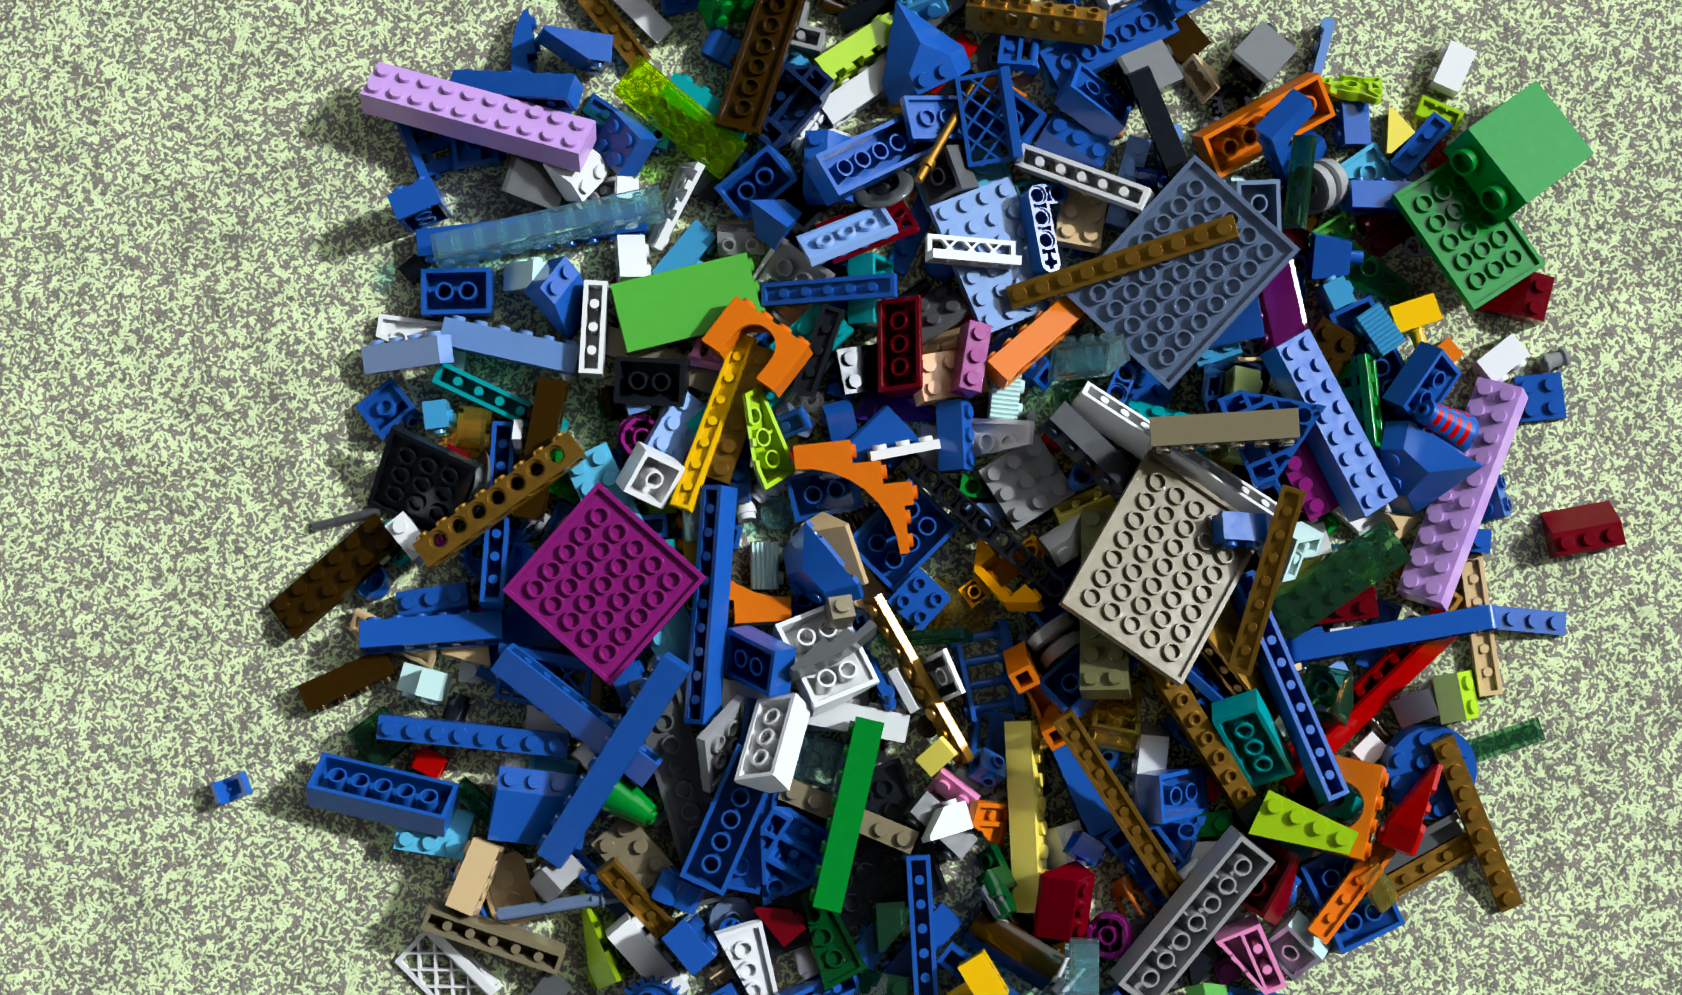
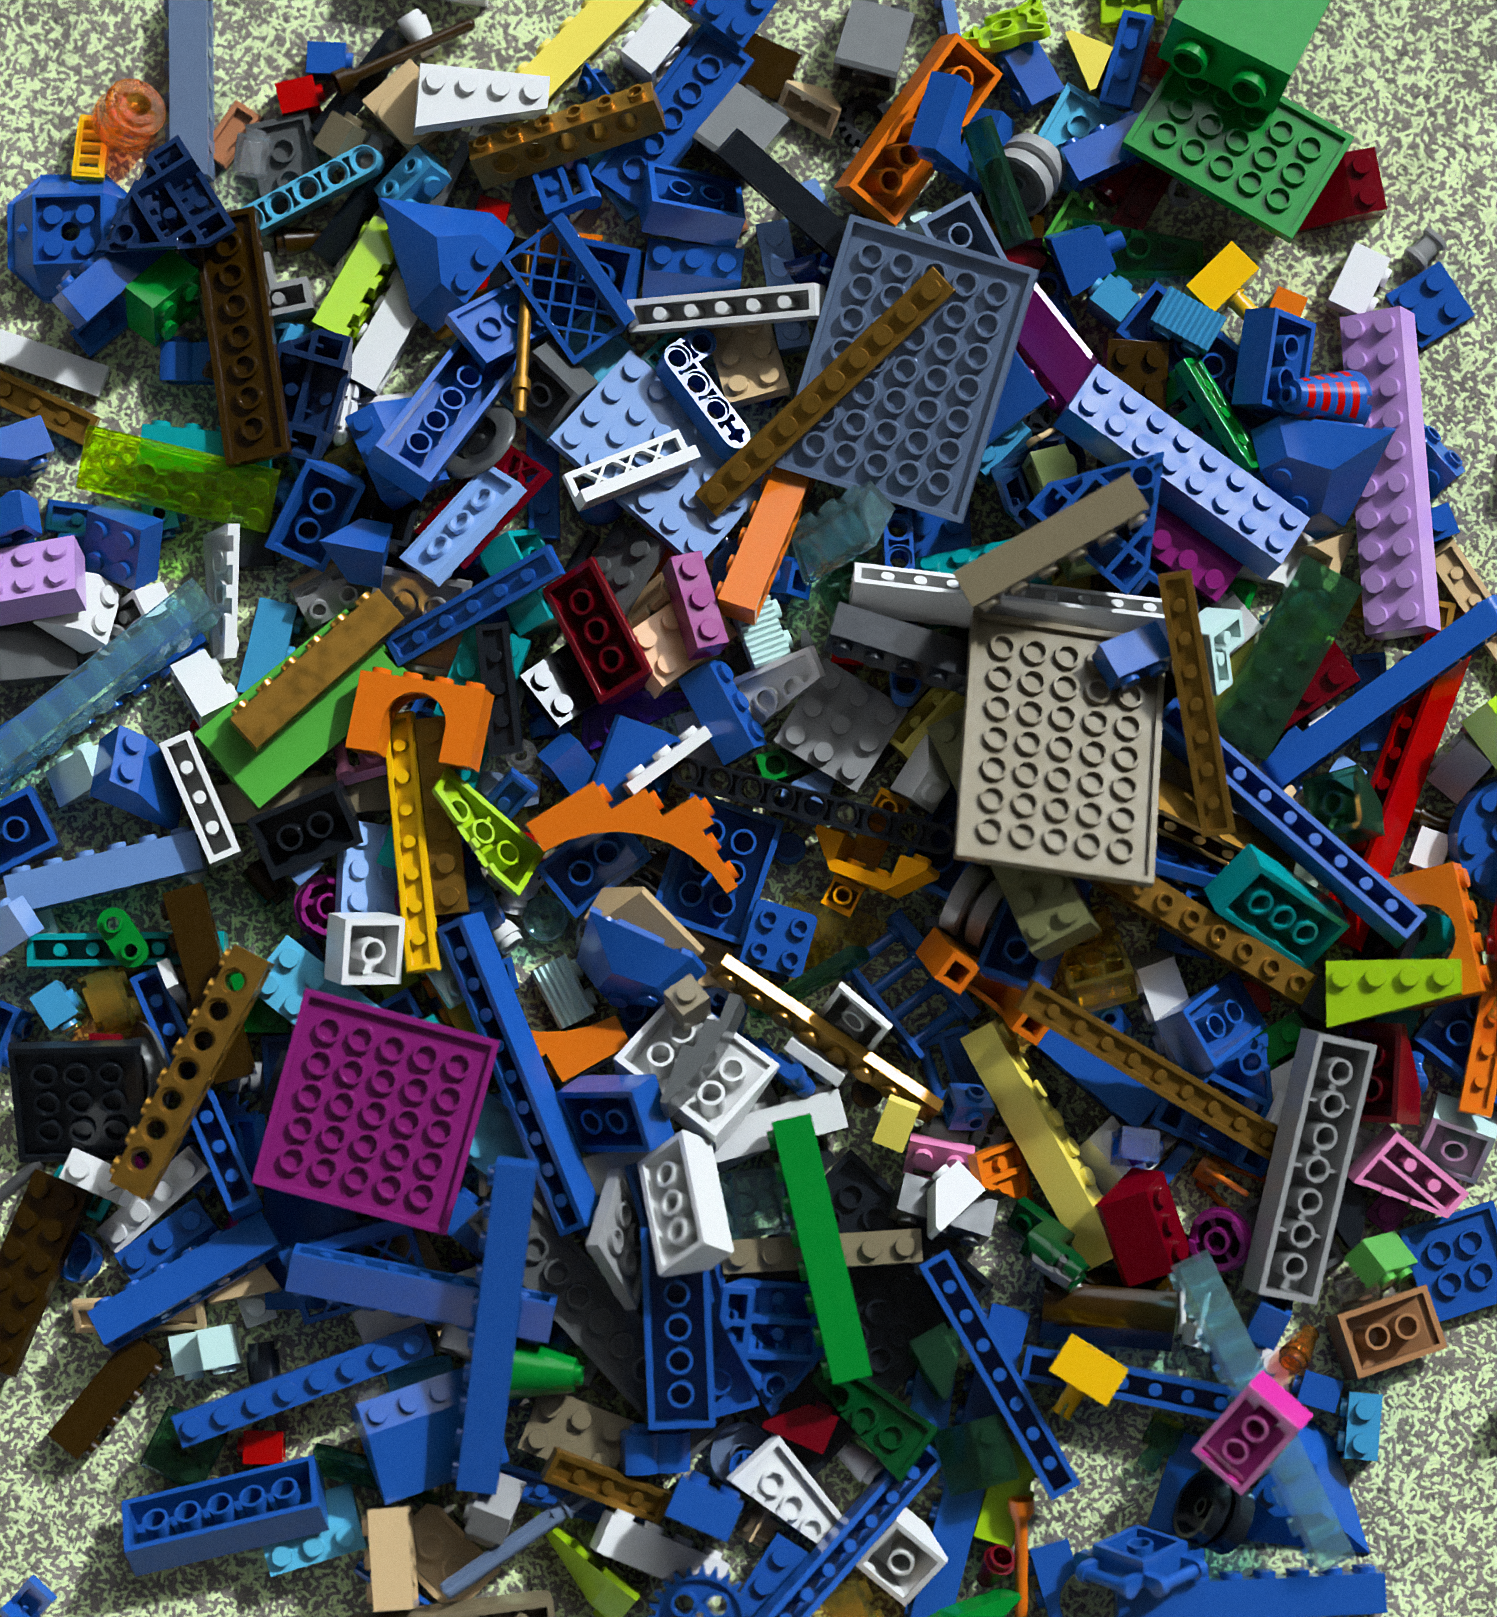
camera: 25 degrees left, 0 degrees up
none -> white plate [96,1144,211,1253]
none -> green plate [97,907,150,969]
none -> pearl gold brick [230,589,405,752]
none -> tile [324,440,367,471]
none -> blue tile [774,832,806,865]
none -> blue beam [1157,1139,1196,1184]

